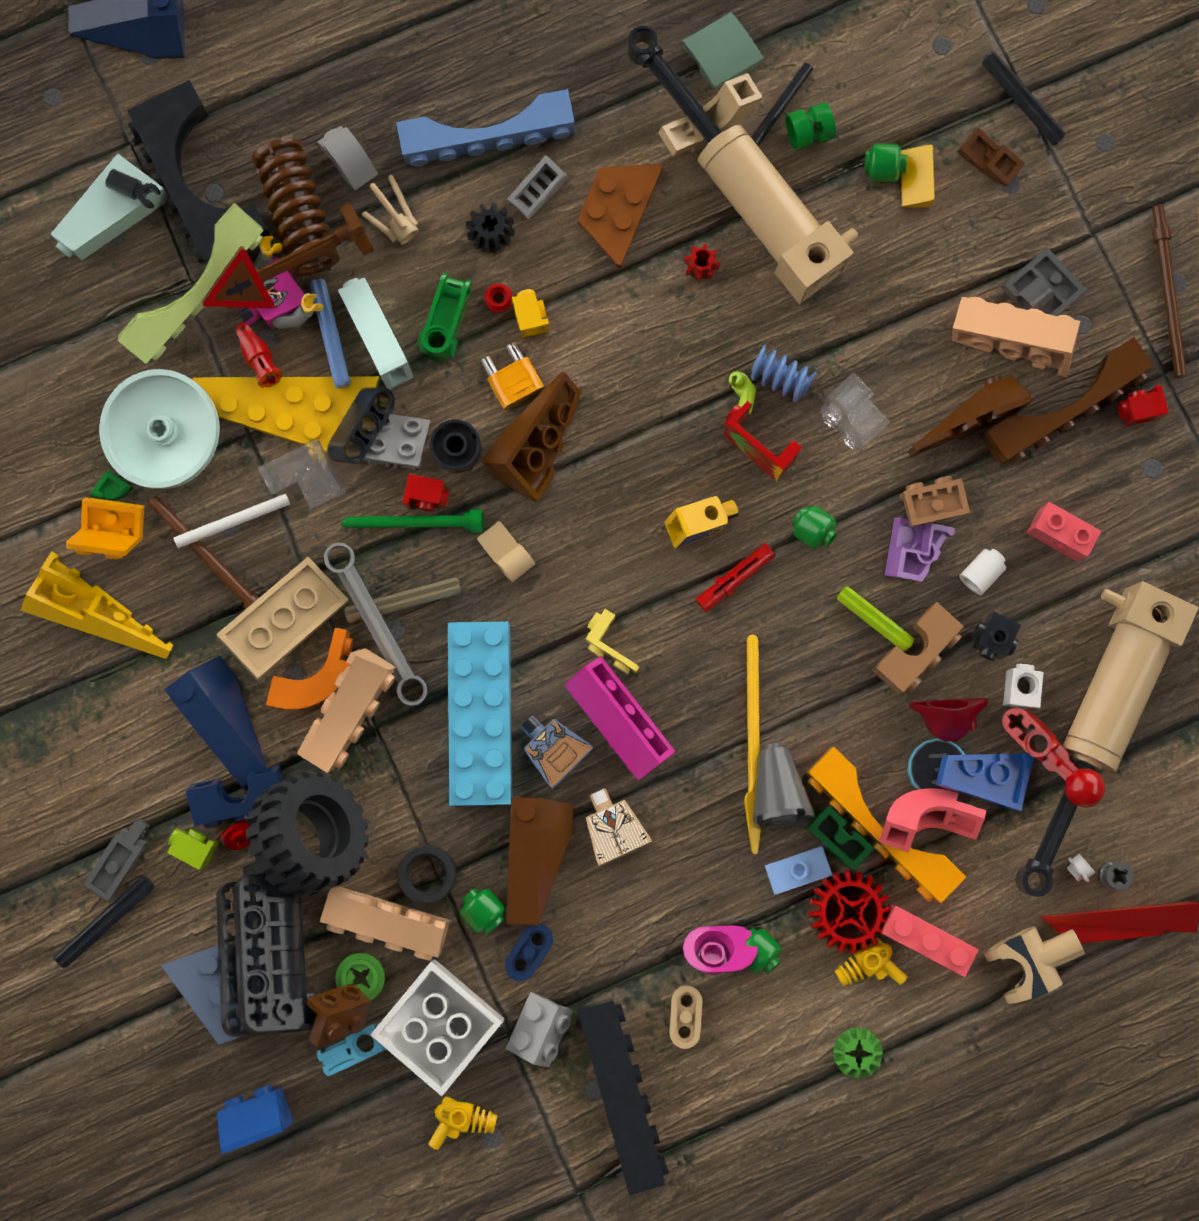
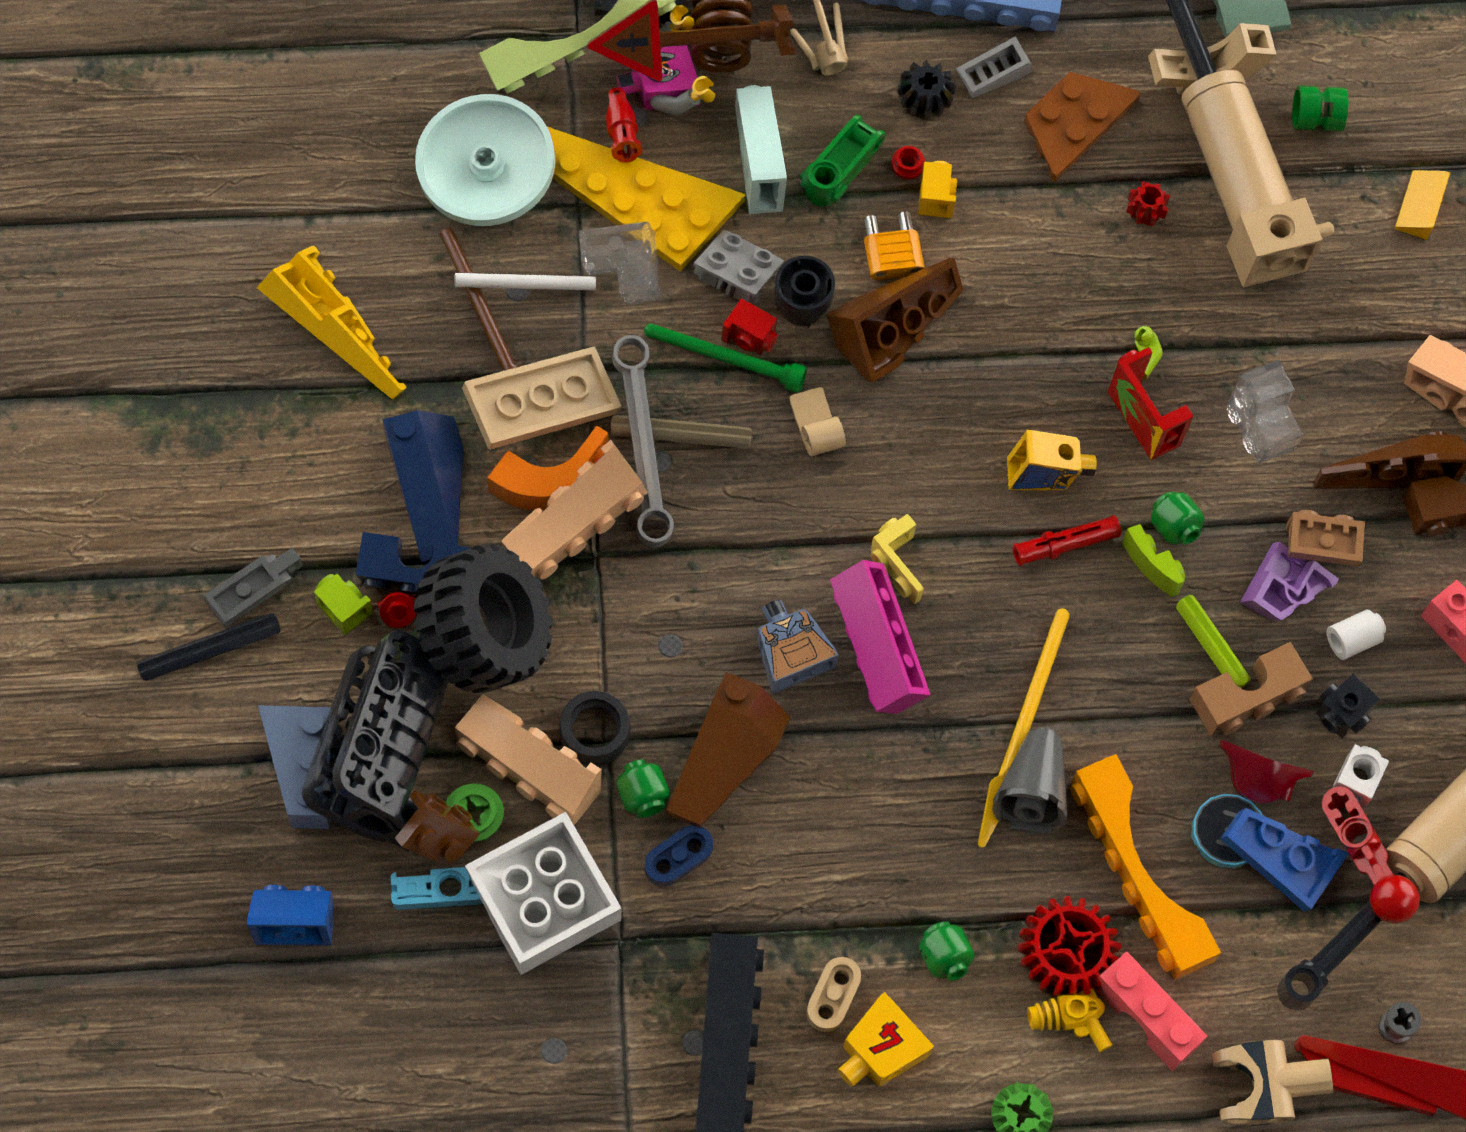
camera: 15 degrees right, 15 degrees down
light orange bracket [66,497,144,559] -> none
green tile [90,470,133,500] -> none
medium blue axle [310,279,350,389] -> none
black beam [327,387,395,464] -> none
yellow piece [428,1096,497,1150] -> none
medium azure brick [448,621,512,806] -> none
light grey bracket [506,992,573,1067] -> none
torso [586,788,652,865] -> none
dark pink piece [683,926,758,975] -> none
black bar [751,62,813,146] -> none
medium blue piece [751,344,817,403] -> none
light blue plate [764,846,832,895] -> none
dark green brick [804,806,874,871] -> none
green head [864,143,907,183] -> none
coral arch [879,788,986,852] -> none
white plate [1067,854,1095,882] -> none
none -> yellow torso [837,992,934,1087]
none -> lime slope [1122,524,1185,597]

